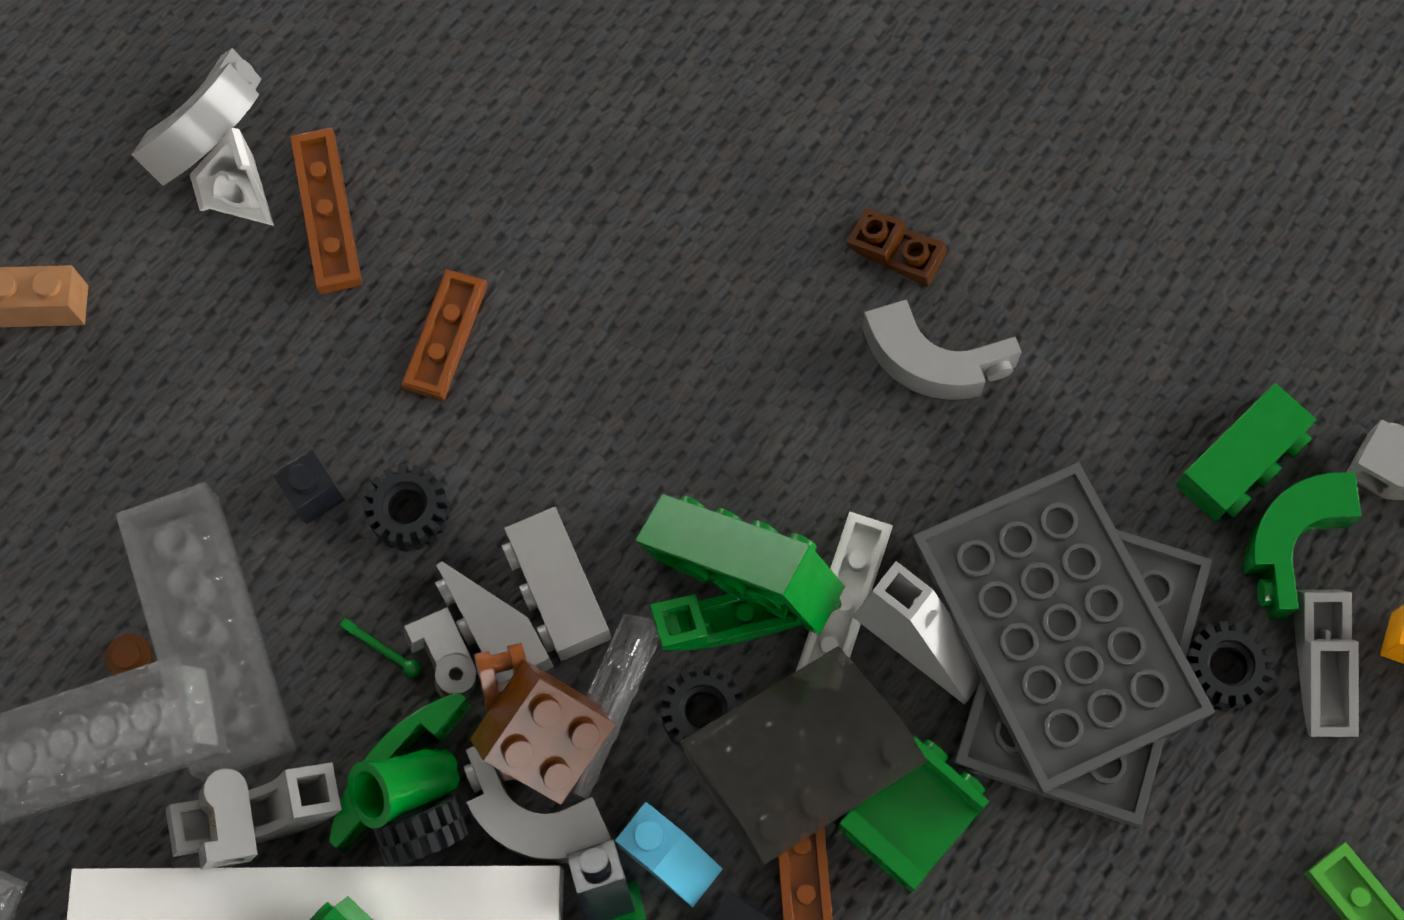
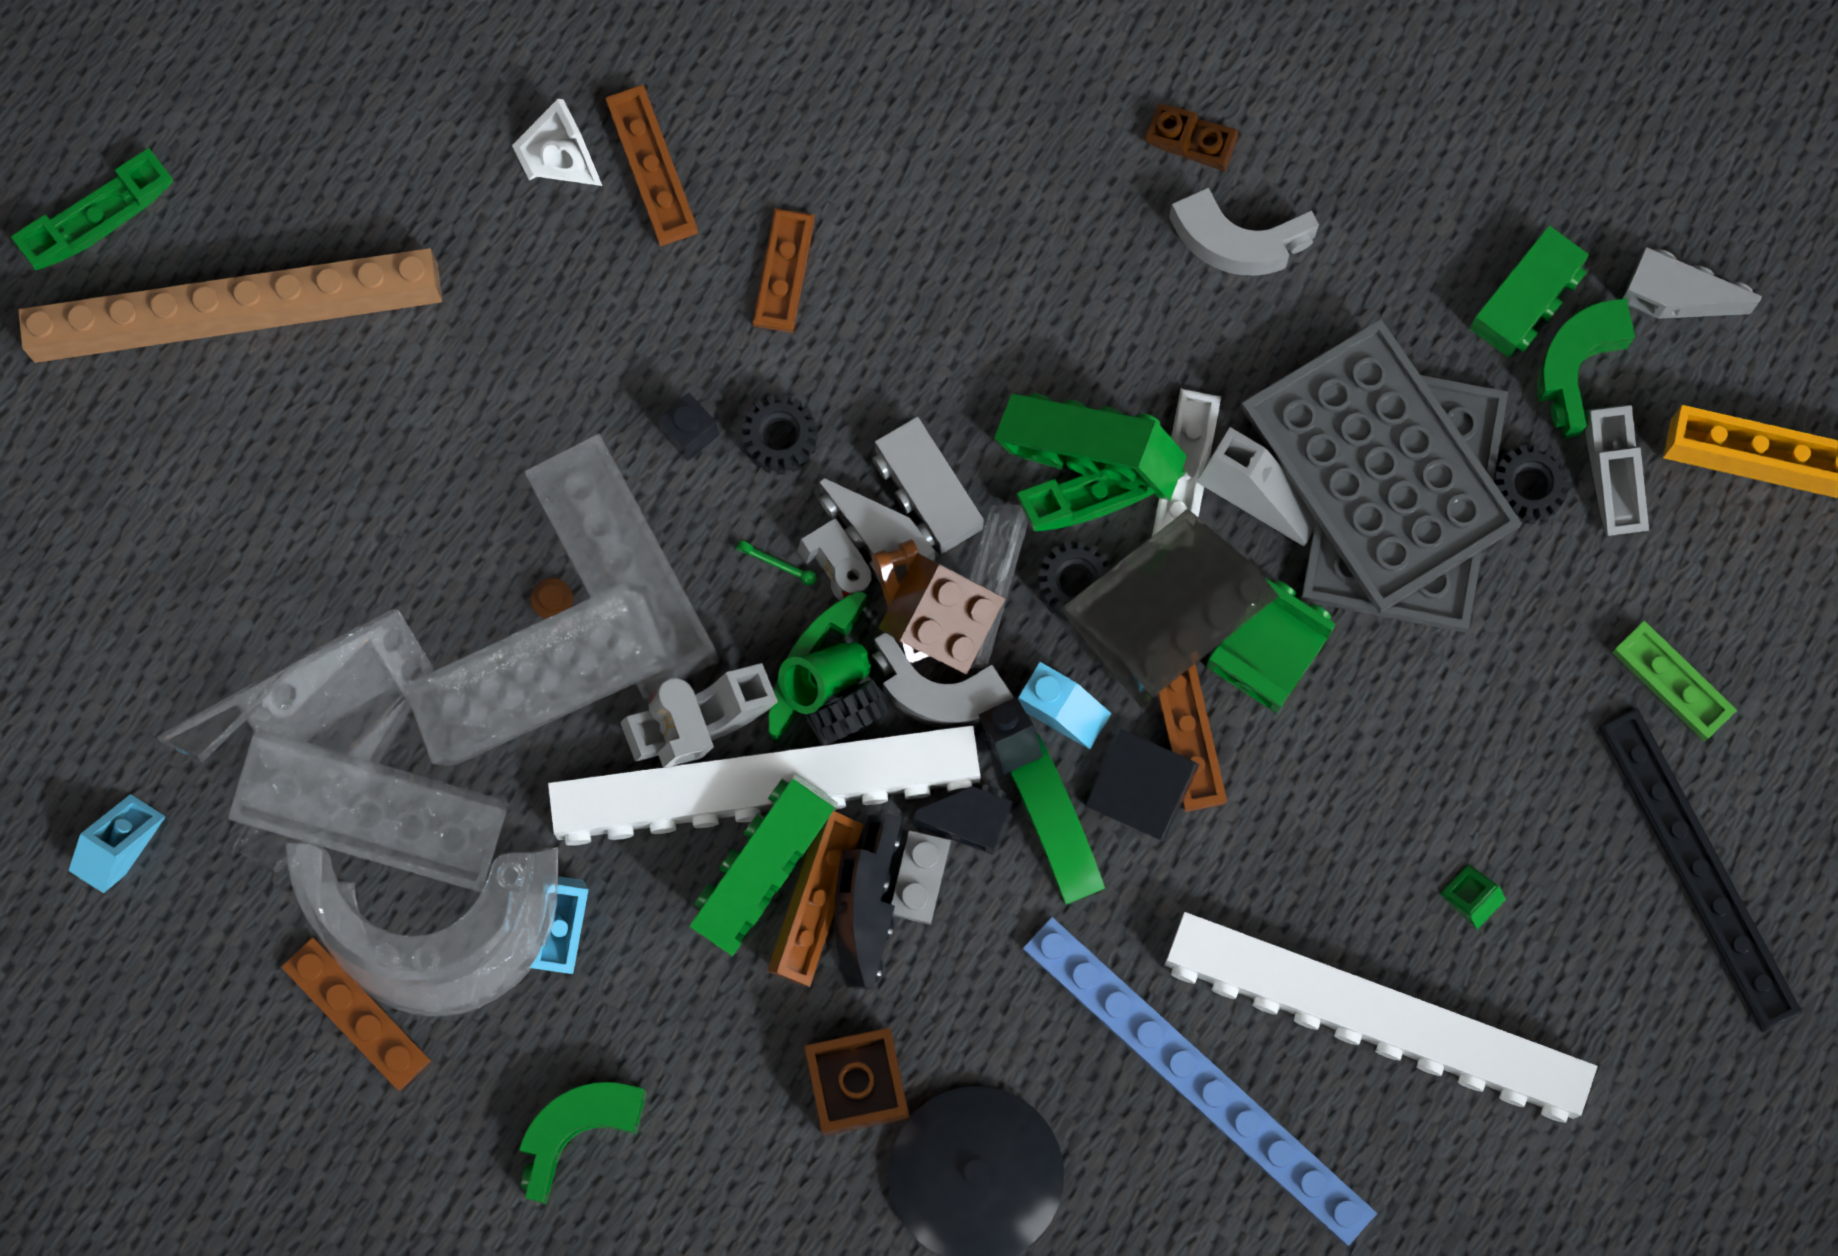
camera: 10 degrees left, 5 degrees up
light grey arch [132,48,262,186] -> none

